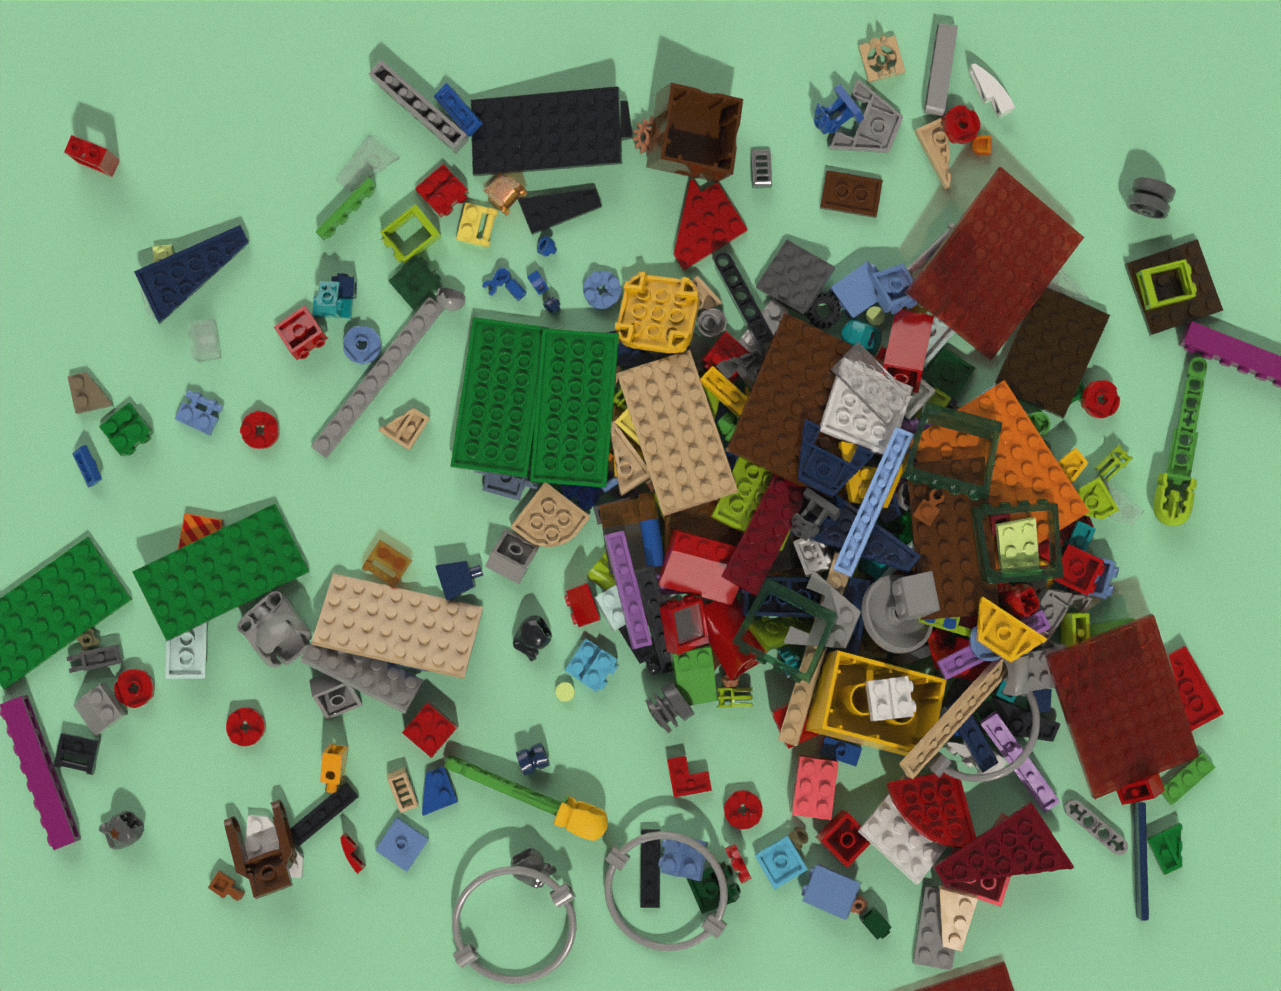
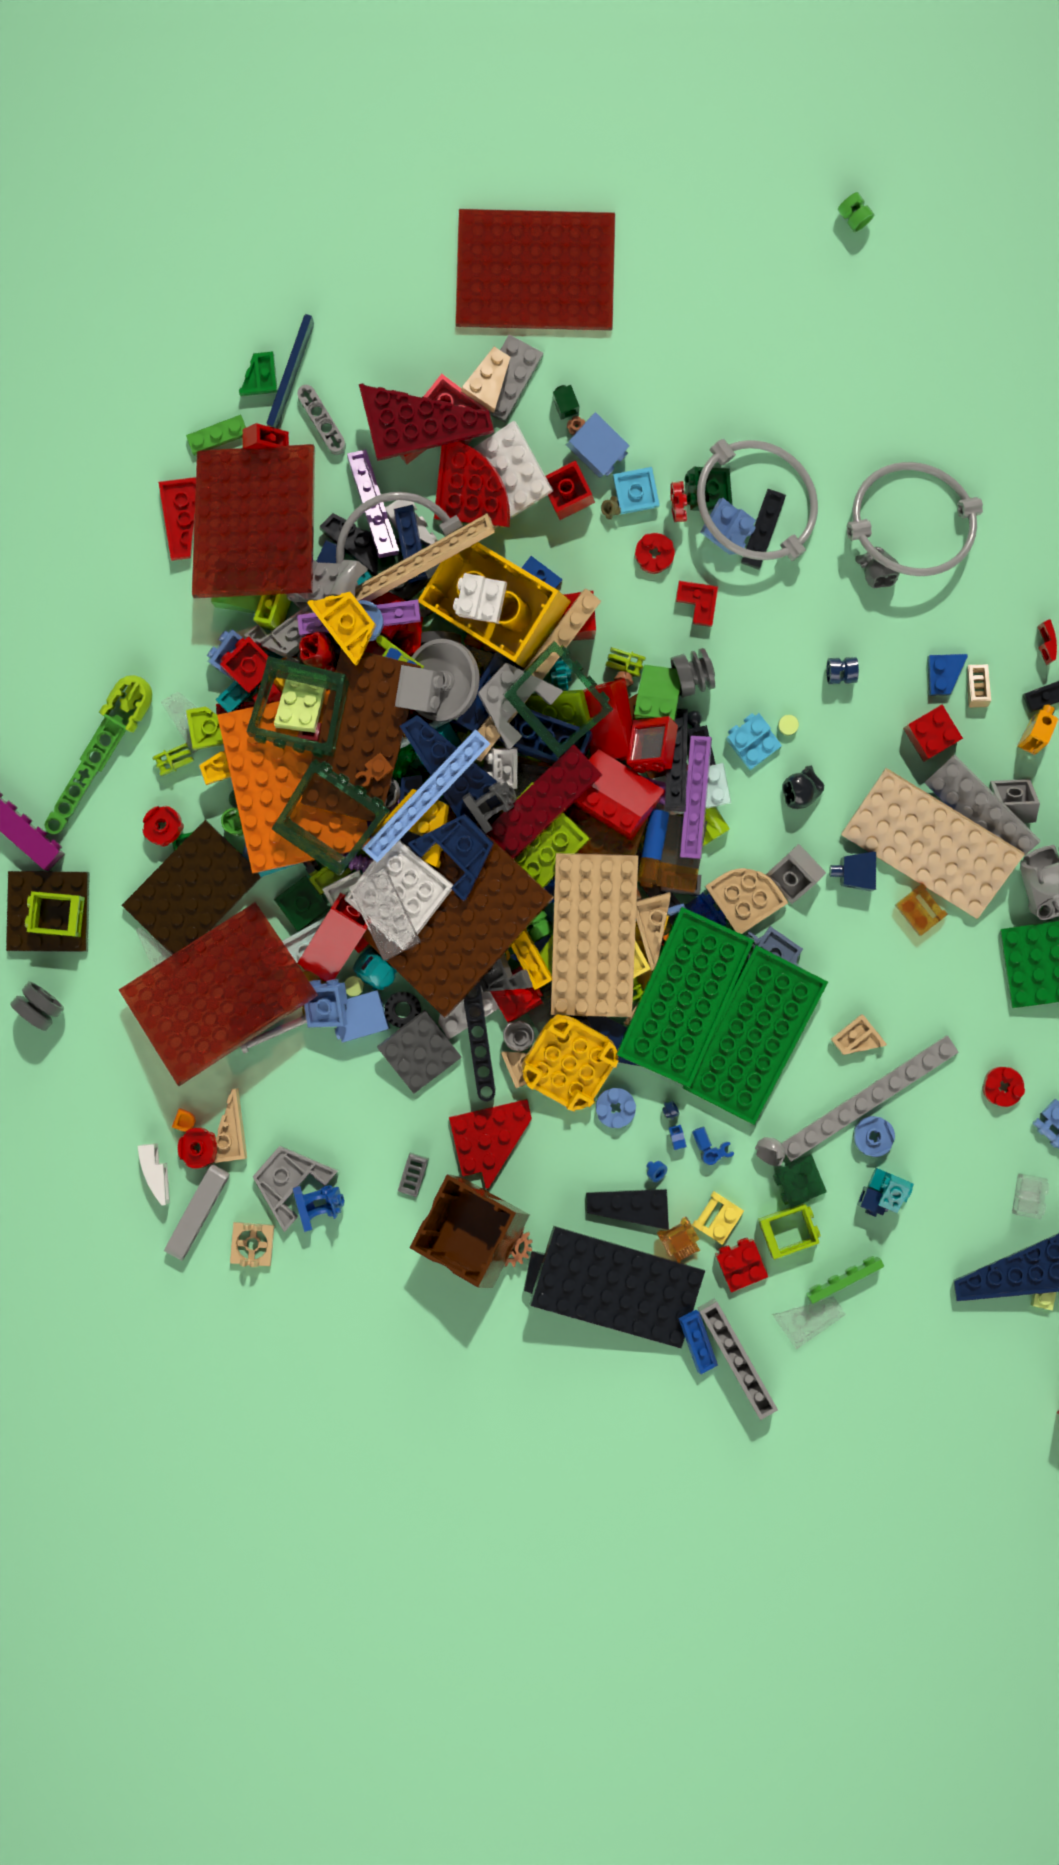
camera: 155 degrees left, 0 degrees up
red plate [274,305,328,360] -> none
medium blue plate [375,817,429,872] -> none
piece [444,756,608,841] -> none
red slope [564,583,601,627] -> none
coral brick [791,755,839,820] -> none
reddish brown tile [820,170,883,218] -> none

